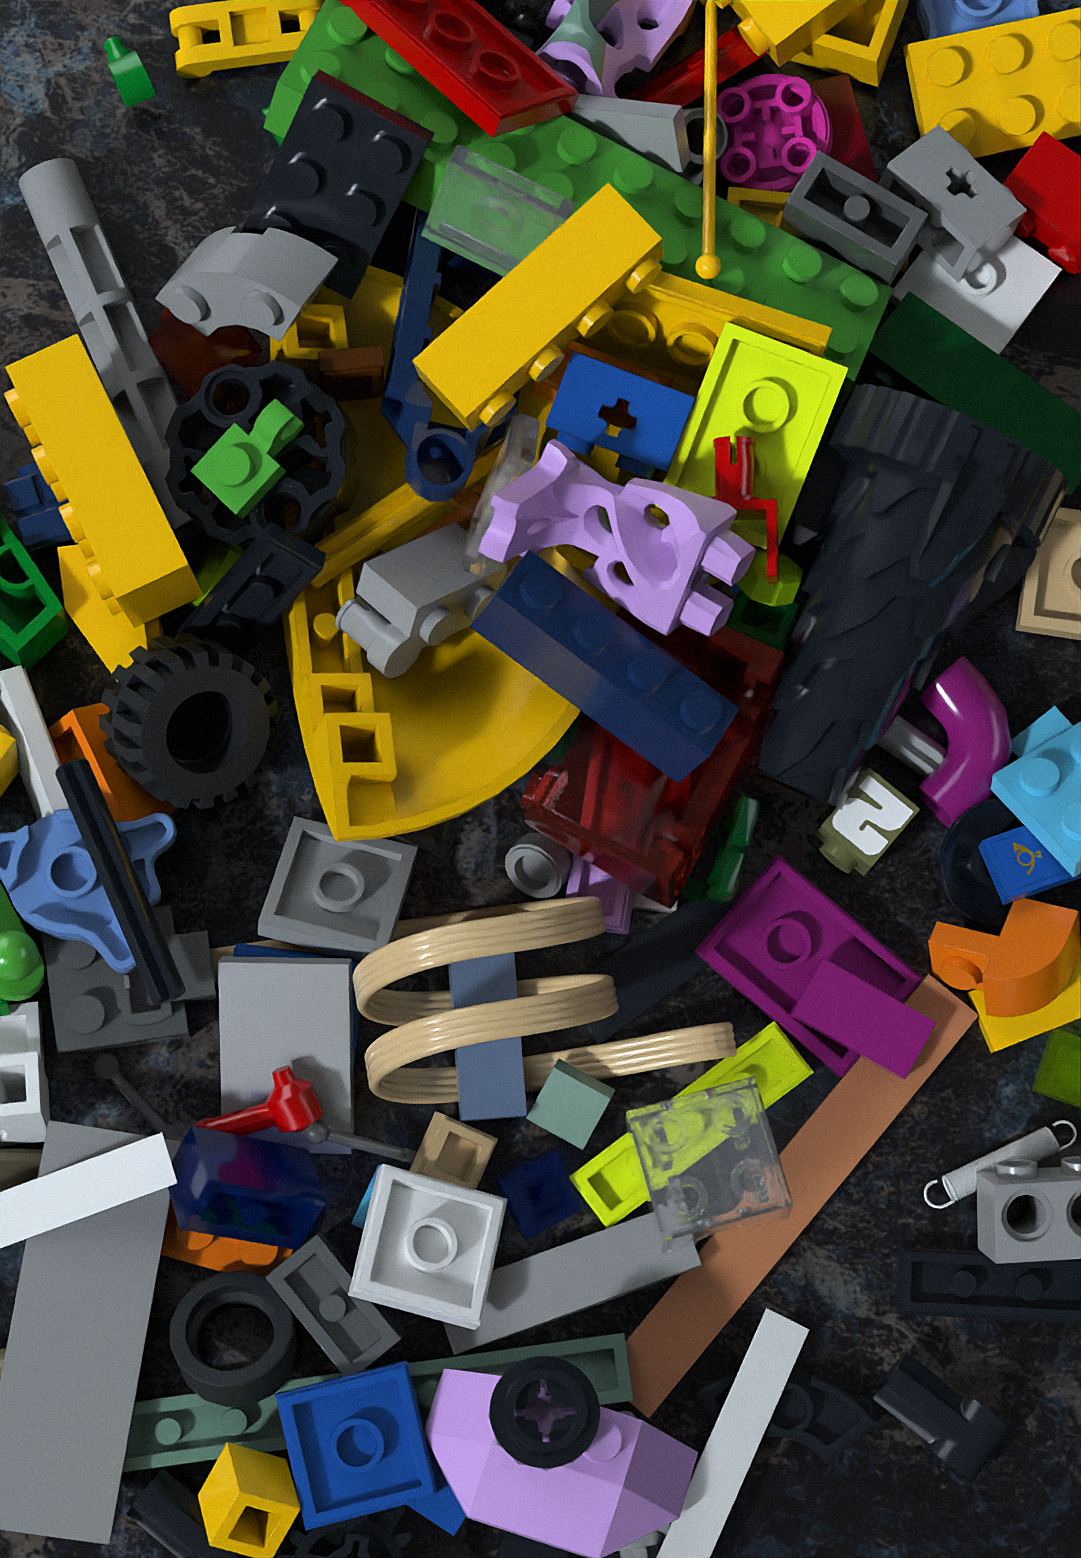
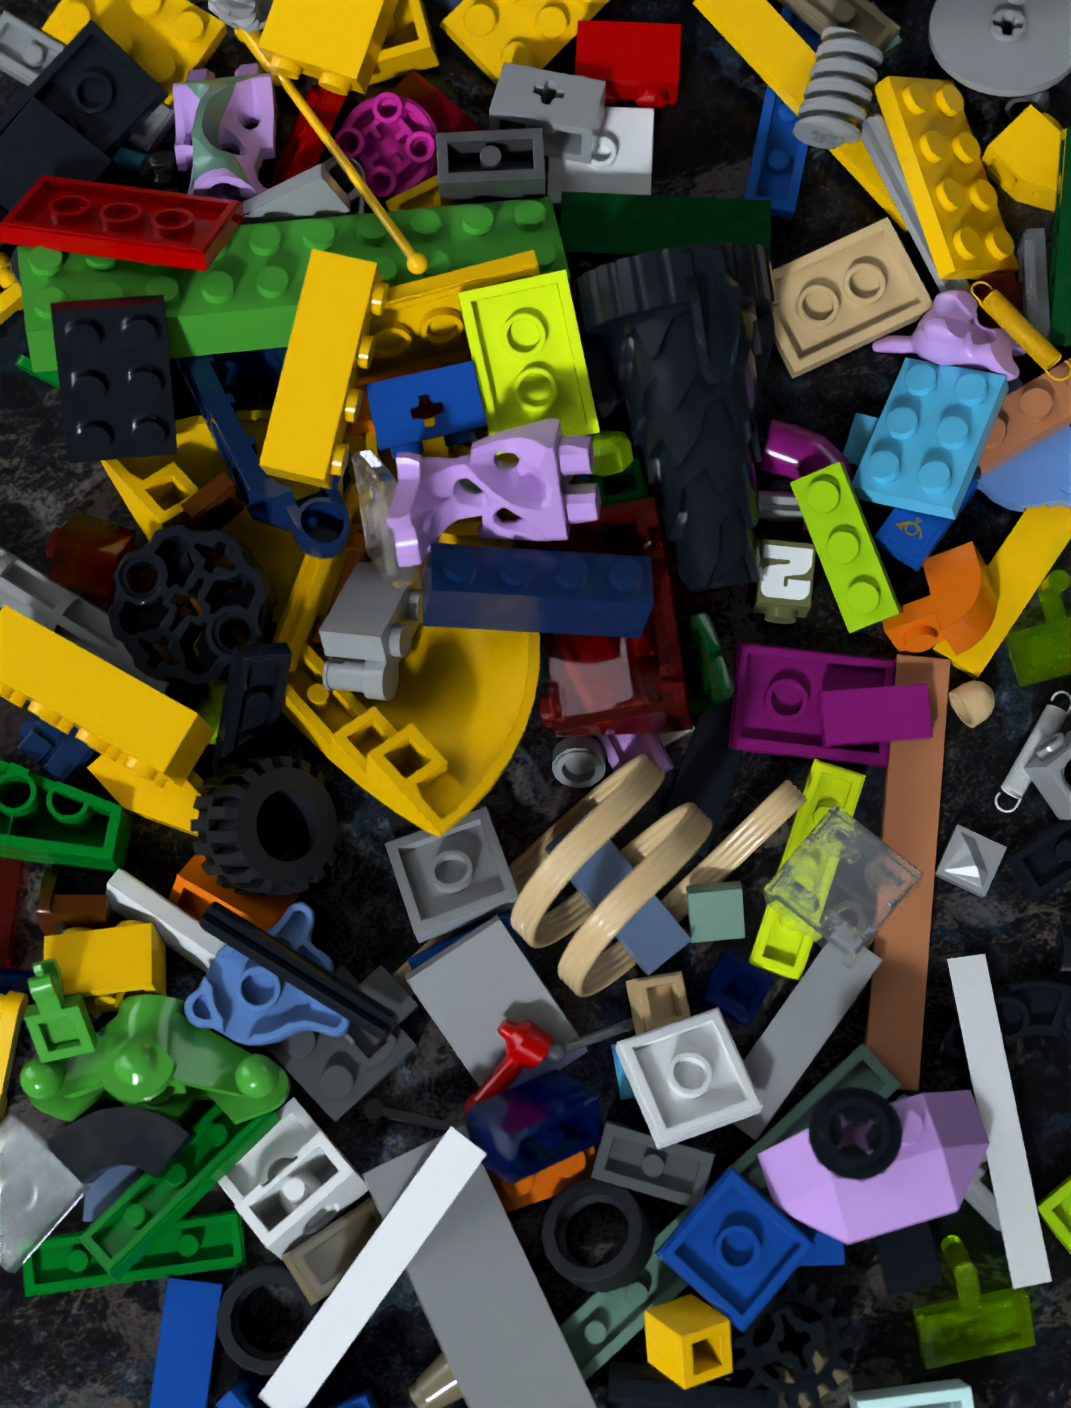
camera: 30 degrees left, 0 degrees up
light grey brick [155,226,339,342] -> none
bright green plate [191,399,305,519] -> none
clear tile [421,144,576,277] -> none
red bracket [709,436,779,584] -> none
none -> lime plate [790,461,903,633]
none -> light grey tile [935,824,1007,898]
none -> tan hinge [948,680,995,728]

